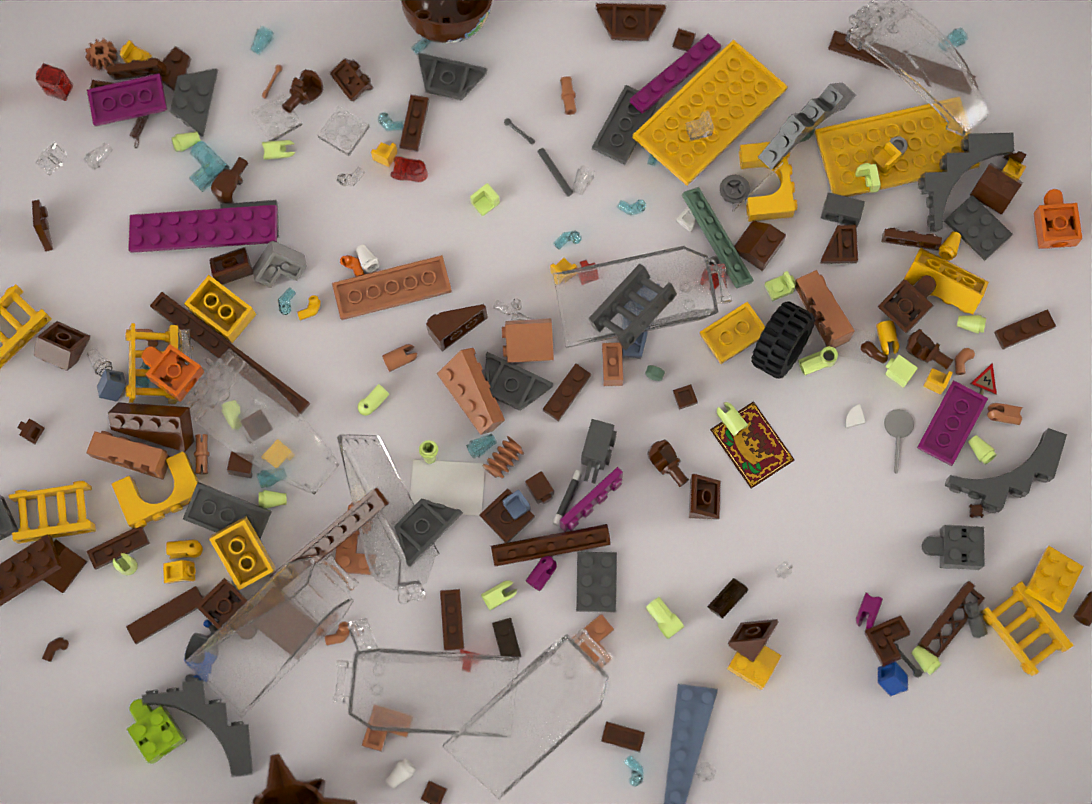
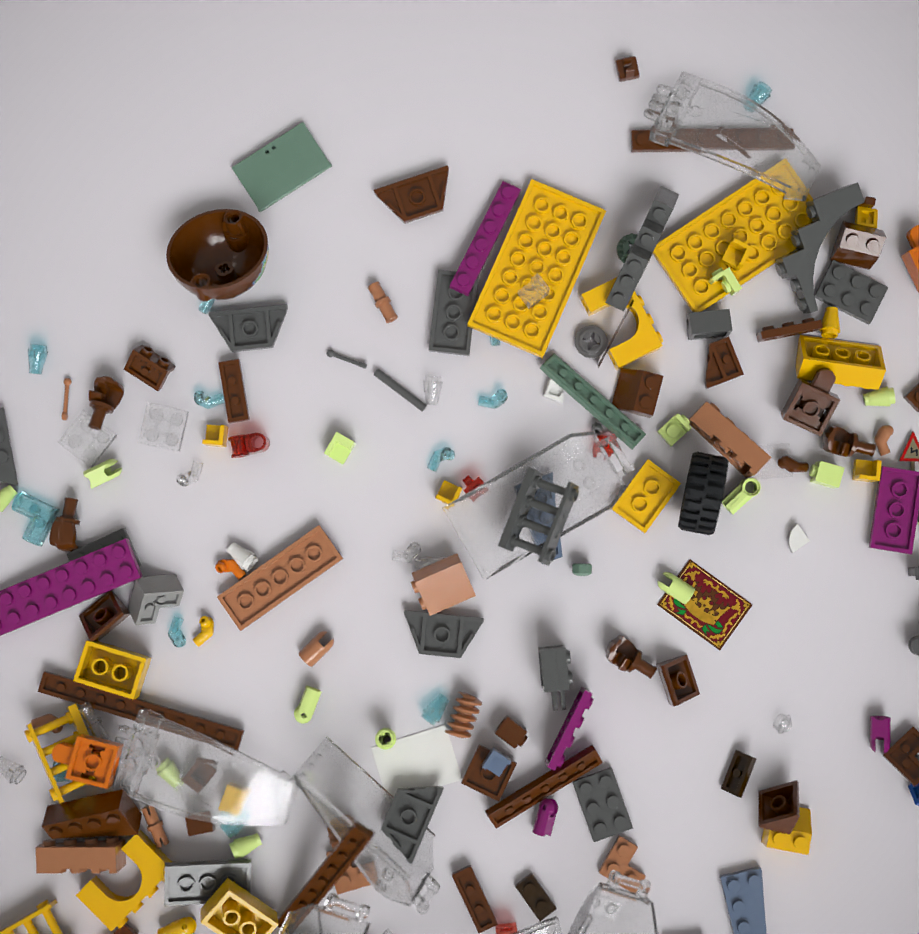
camera: 25 degrees left, 10 degrees up
sand blue panel [97,368,126,401] -> none
reddish brown slope [426,304,488,352] -> none
nougat wedge [437,348,505,435] -> none
yellowish green piece [481,580,517,610] -> none
reddish brown plate [543,363,591,422] -> none
dark grey bar [553,470,583,526] -> none
nougat panel [602,342,623,386] -> none
yellowish green piece [646,597,684,639] -> none
reddish brown tile [672,28,696,51] -> none
reddish brown plate [673,384,698,410] -> none
yellow piece [876,320,900,356] -> none
light grey piece [884,409,914,473] -> none
light grey tile [890,136,908,155] -> none

